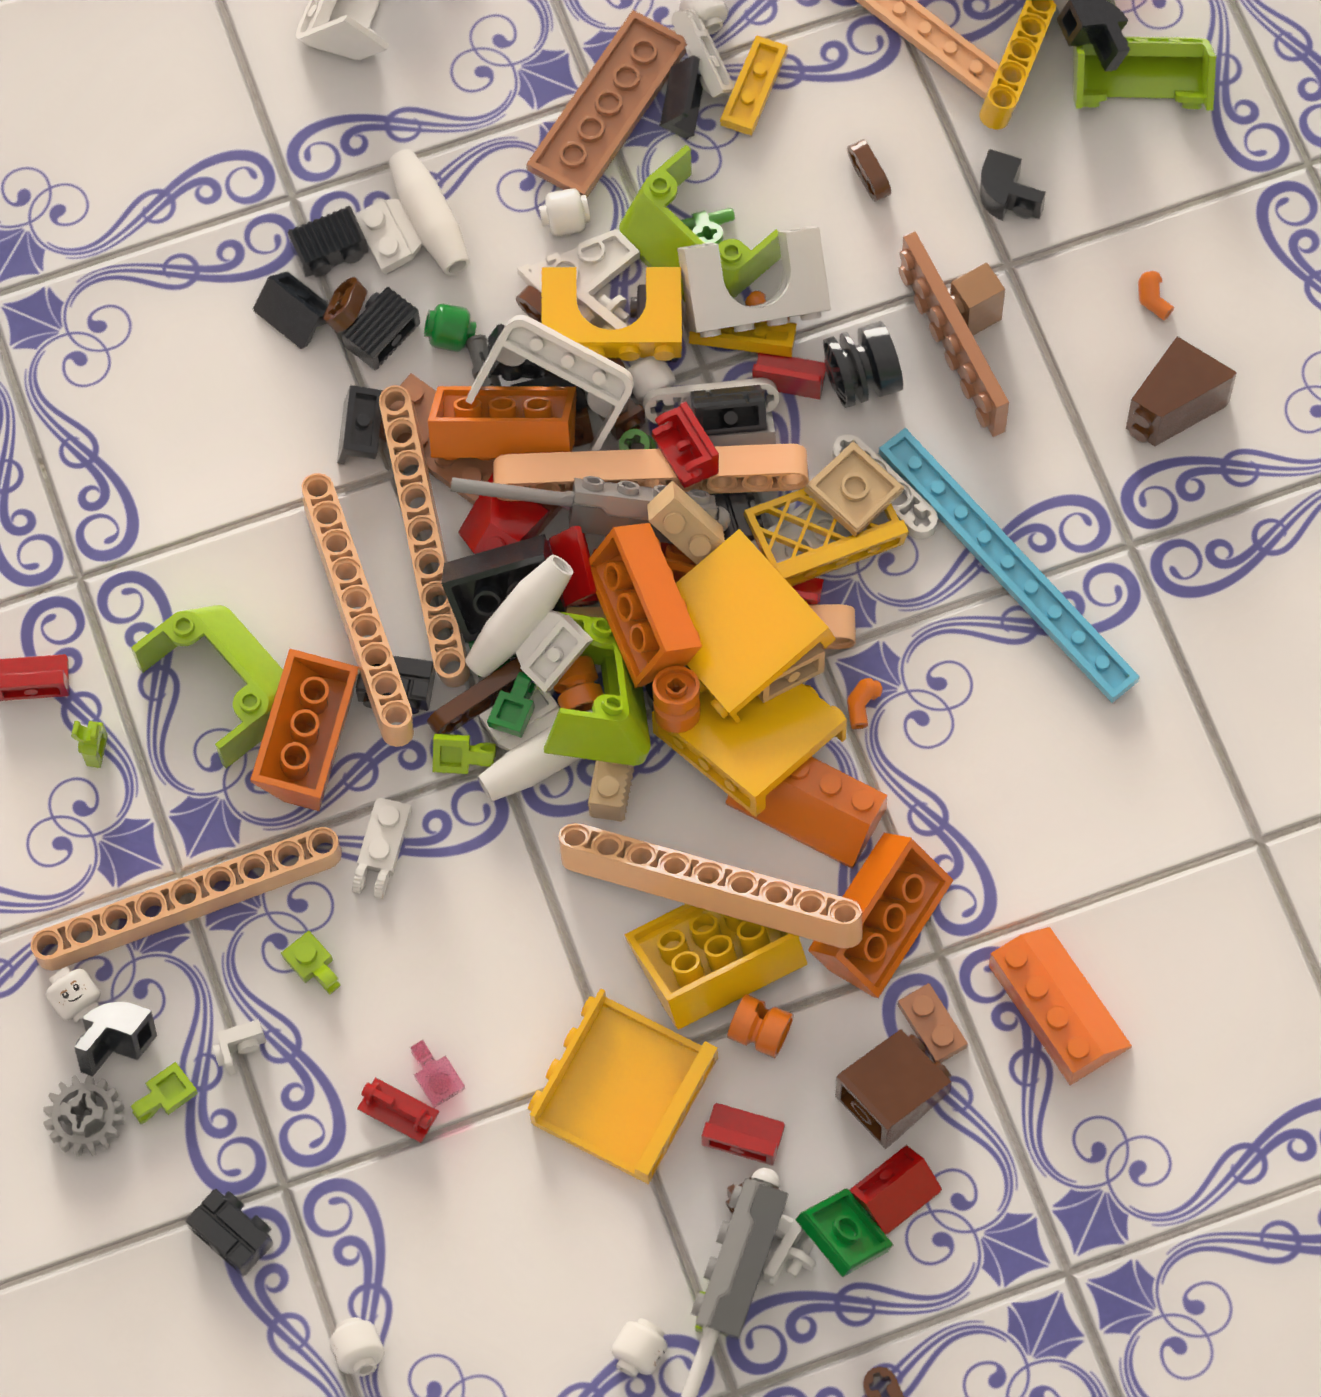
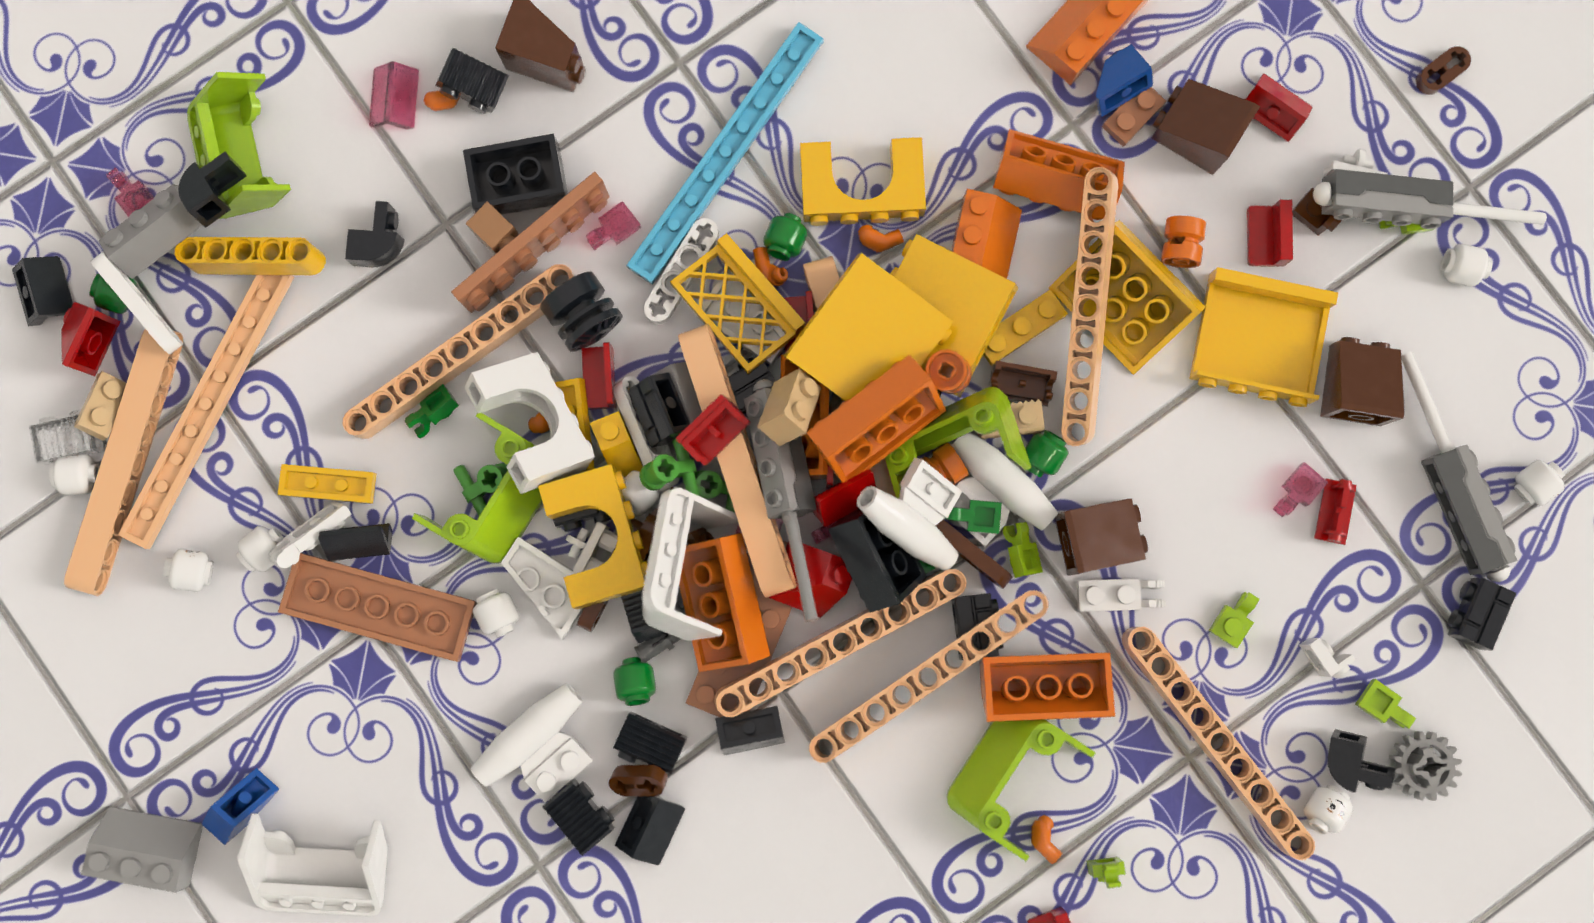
camera: 110 degrees left, 15 degrees up
green tile [795,1188,893,1278] -> none
tan tile [804,441,905,537] -> none
reddish brown beam [847,140,892,201] -> none
none -> light nougat beam [343,264,575,439]
none -> clear pink panel [369,61,419,130]
none -> green plate [404,384,459,438]
none -> black brick [435,48,509,114]
none -> black brick [463,133,568,215]
none -> clear pink plate [586,201,641,251]
none -> yellow slope [590,411,643,478]
none -> bright green piece [639,439,700,496]
none -> orange arm [753,247,788,286]
none -> green head [763,213,807,261]
none -> yellow arch [800,137,926,226]
none -> yellow plate [983,289,1068,366]
none -> reddish brown hinge [989,360,1057,406]
none -> green head [1025,430,1069,478]
none -> orange arm [1031,815,1062,864]
none -> reddish brown slope [1054,498,1148,576]
none -> blue slope [1096,44,1153,117]
none -> reddish brown slope [1320,337,1404,426]
none -> piece [1401,352,1517,582]

